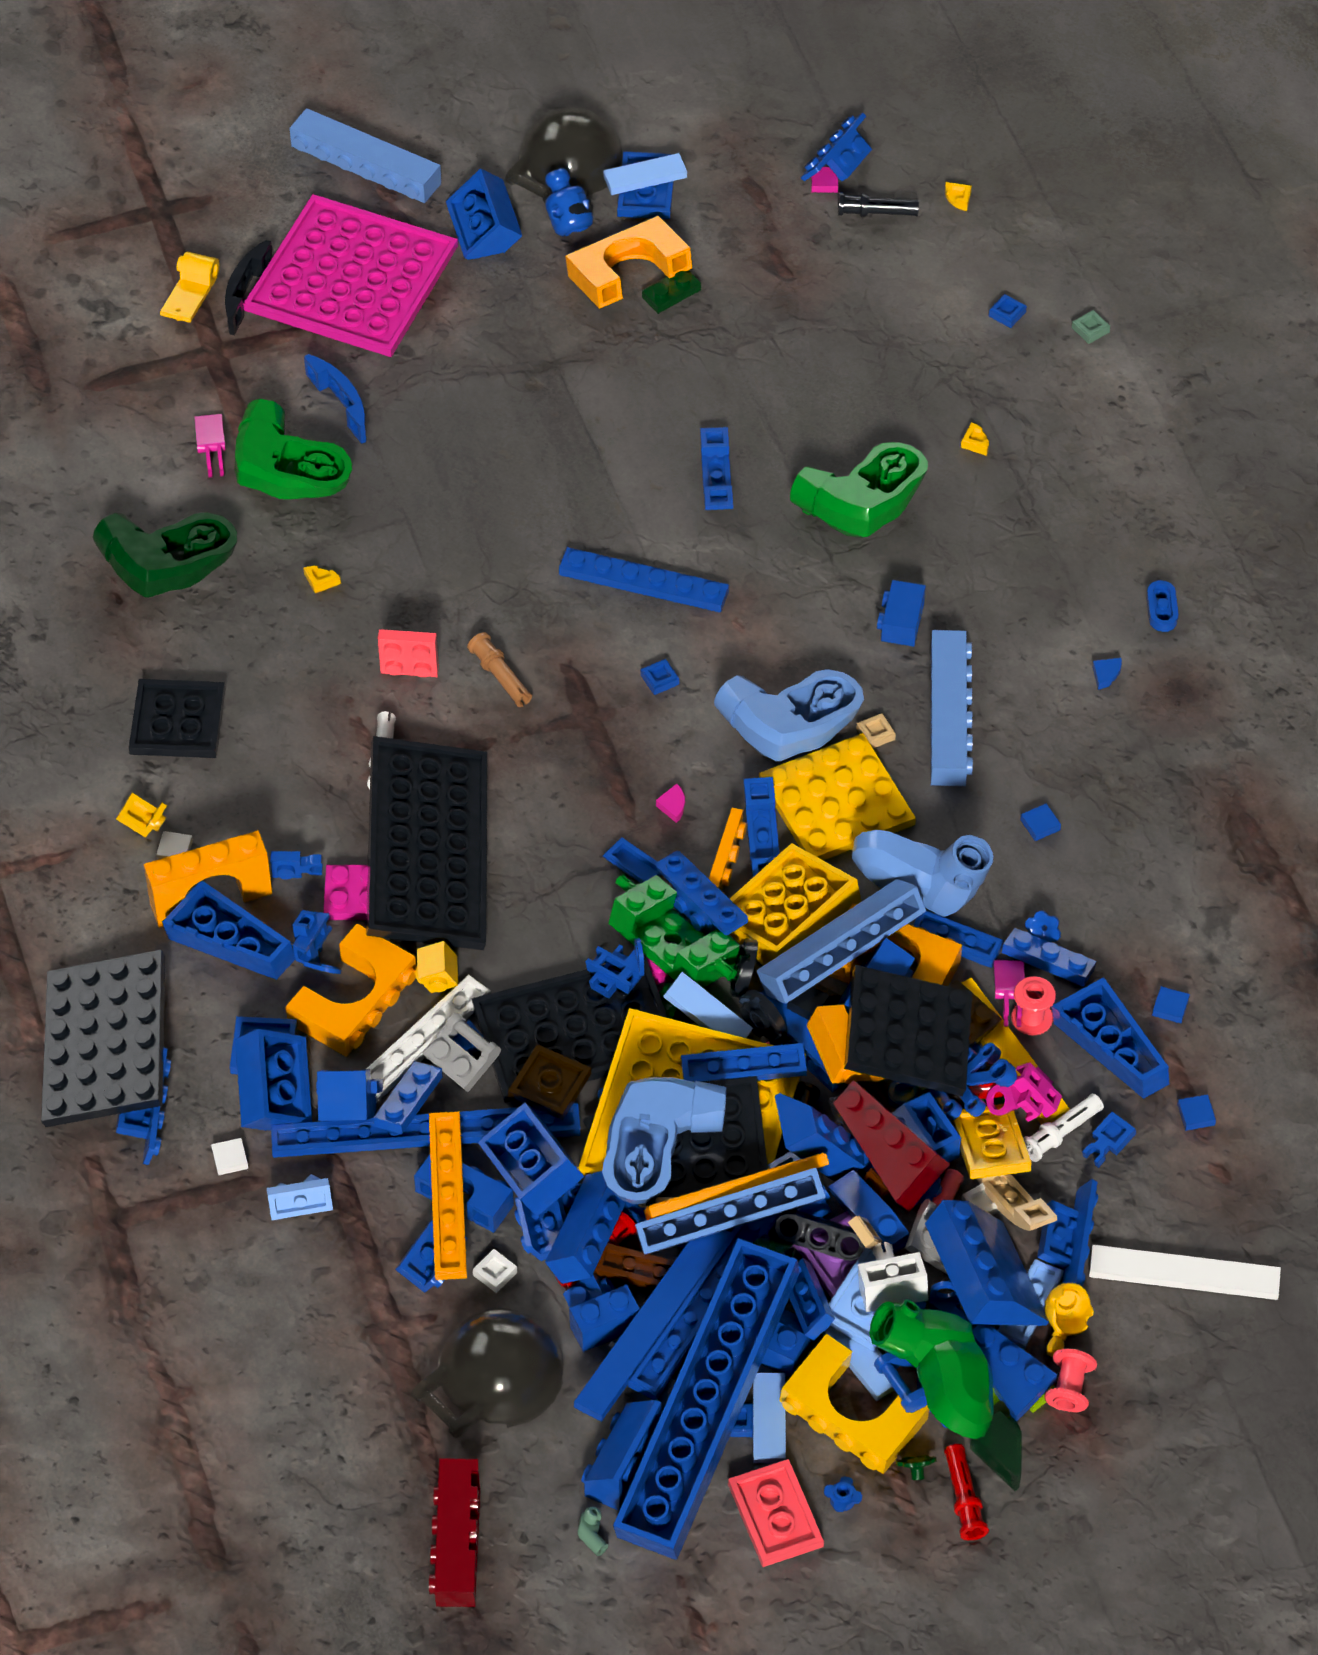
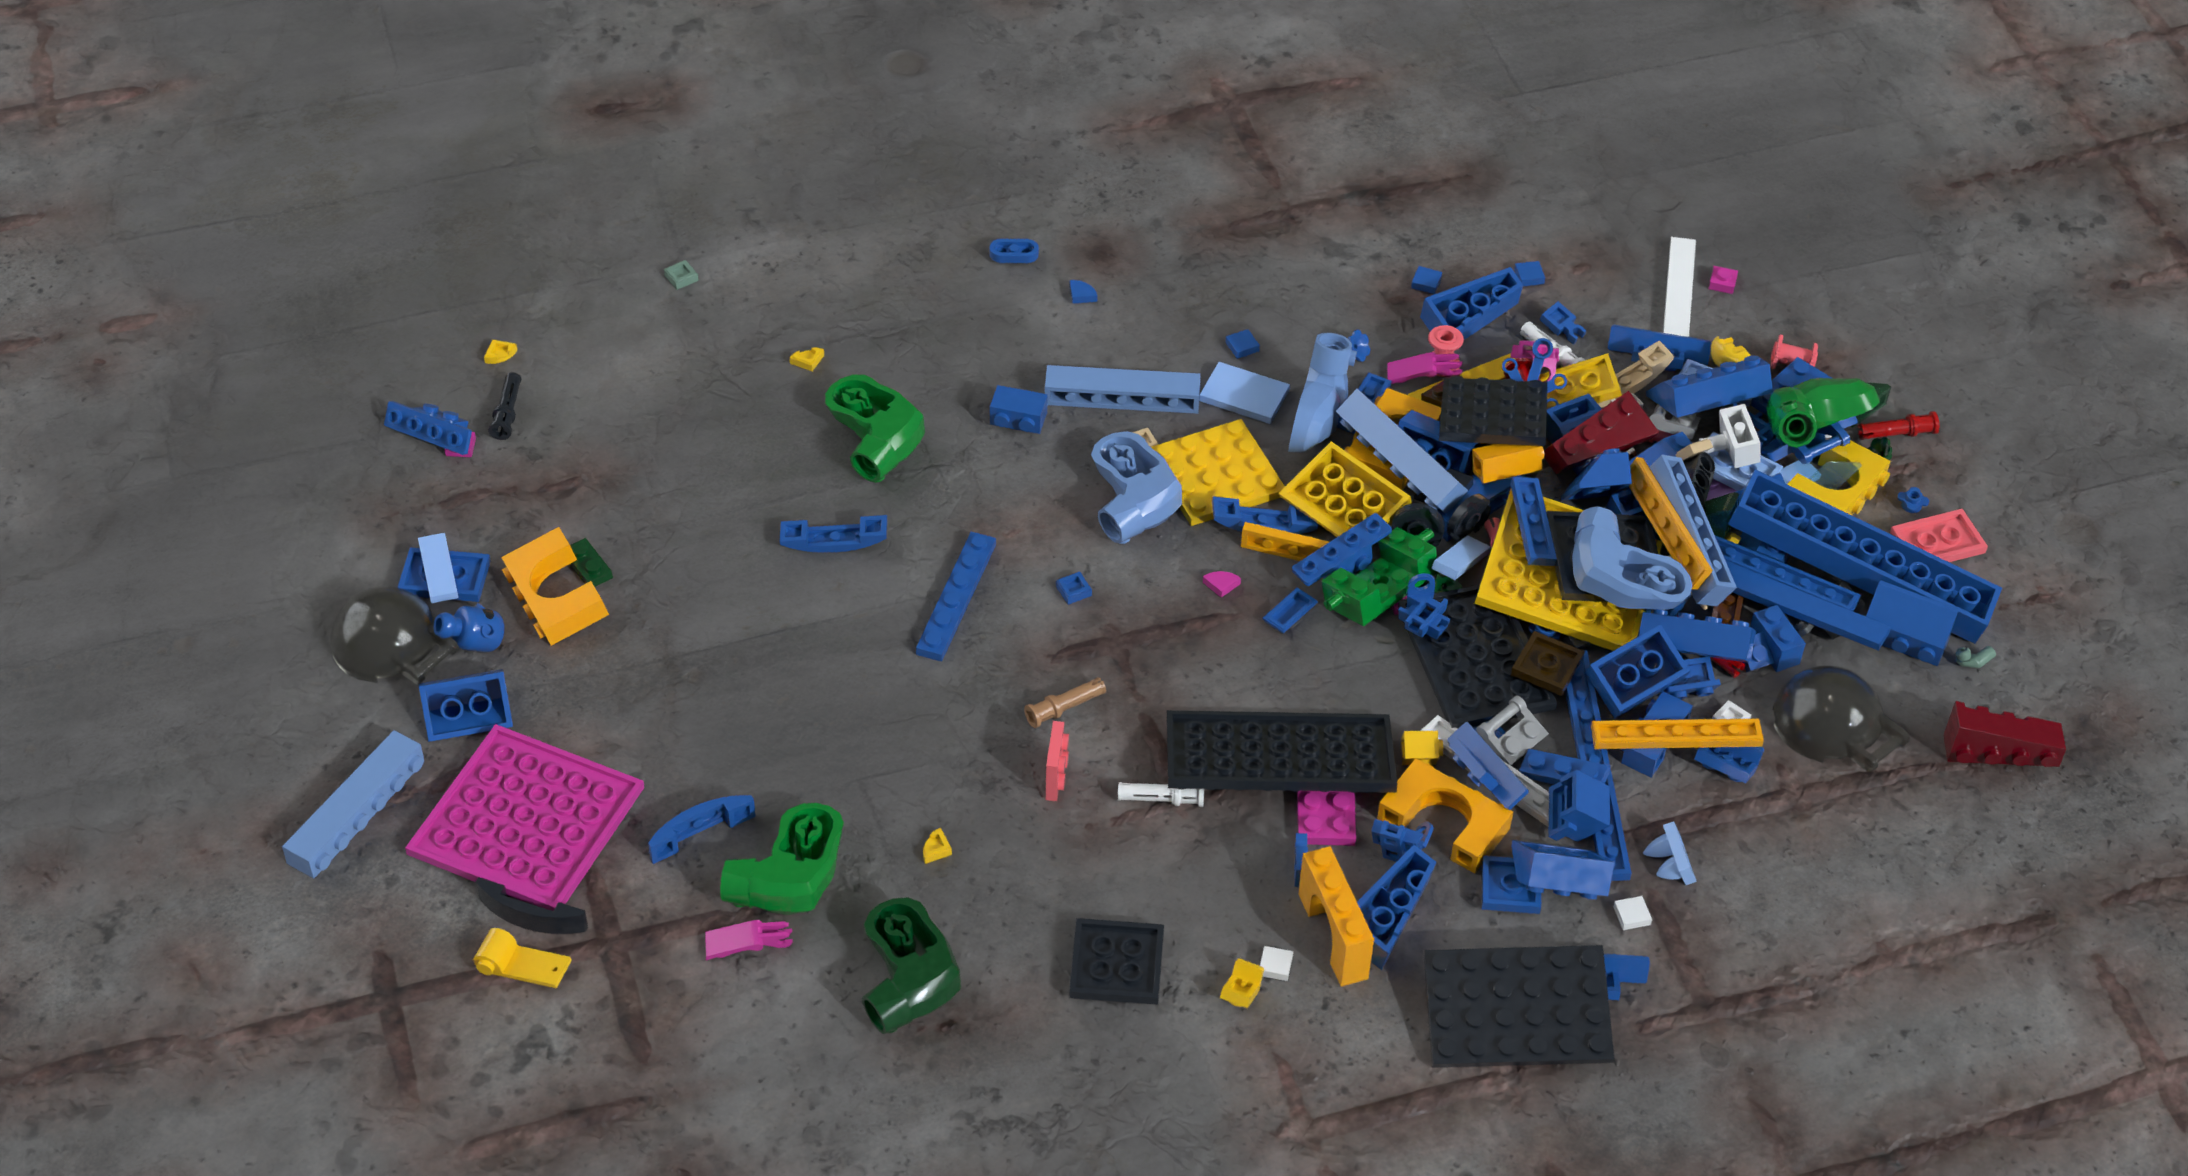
camera: 90 degrees left, 5 degrees down
blue tile [989,294,1027,328] -> none
blue plate [1001,928,1097,987] -> none
none -> light blue tile [1199,362,1290,424]
none -> blue bracket [1447,722,1529,810]
none -> dark pink plate [1709,266,1738,294]
none -> clear light blue tile [1809,461,1862,490]

